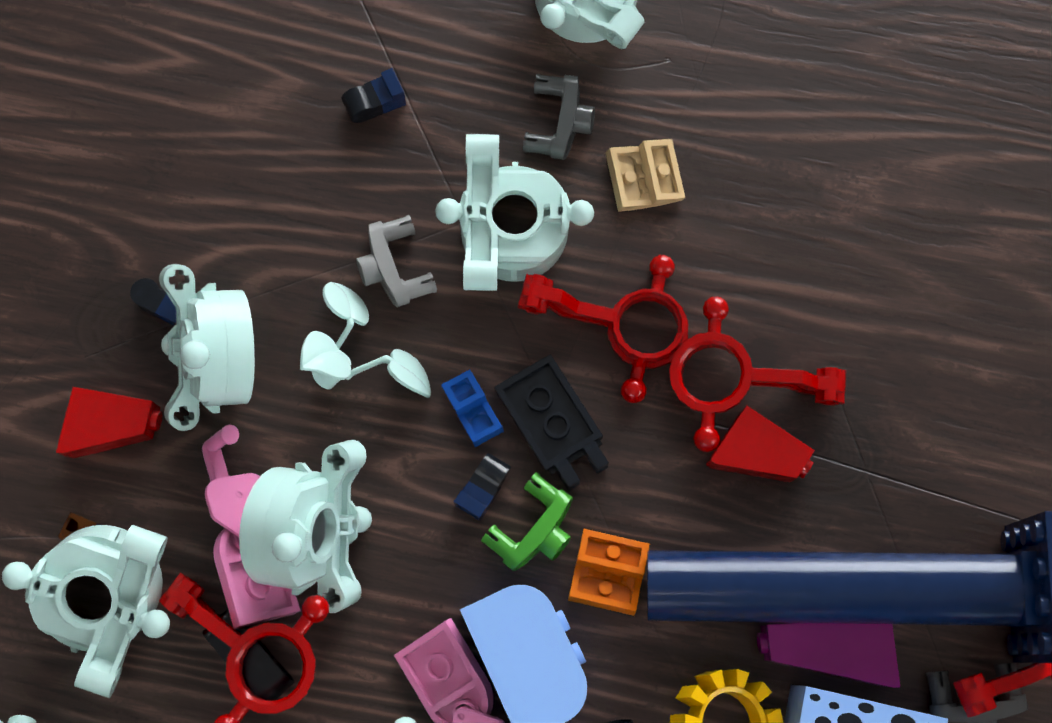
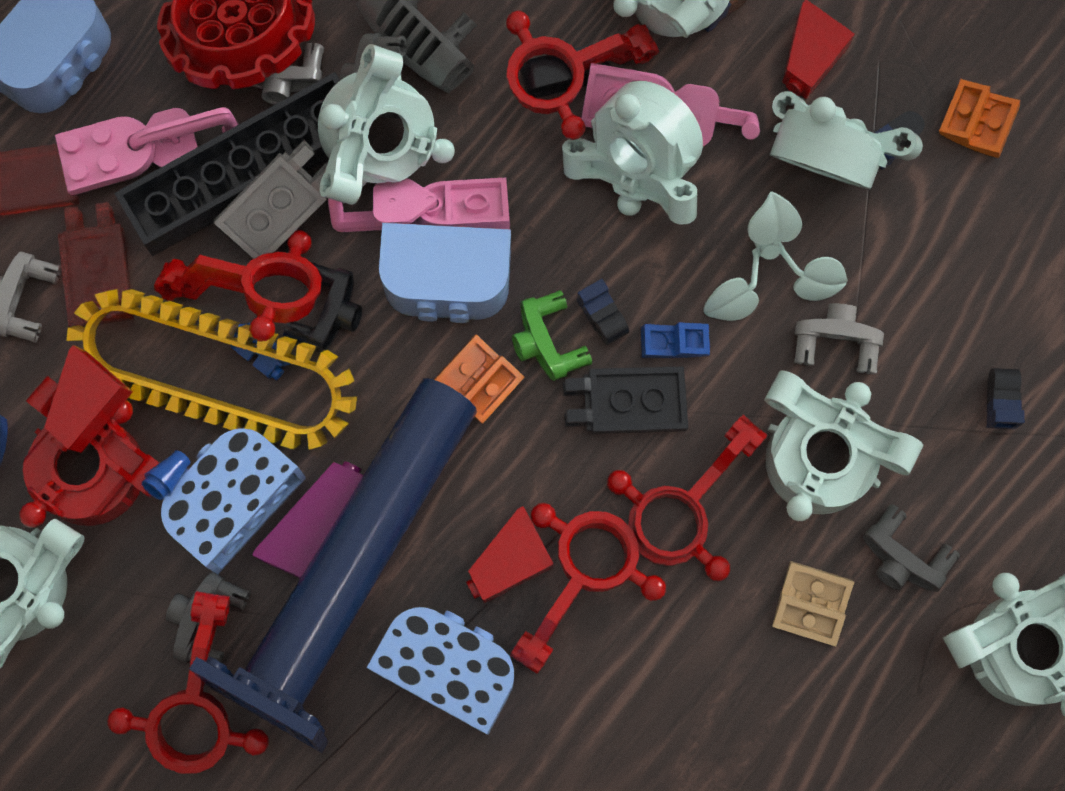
camera: 120 degrees right, 0 degrees up
none -> light blue brick [367,607,514,735]
none -> orange slope [939,79,1020,158]

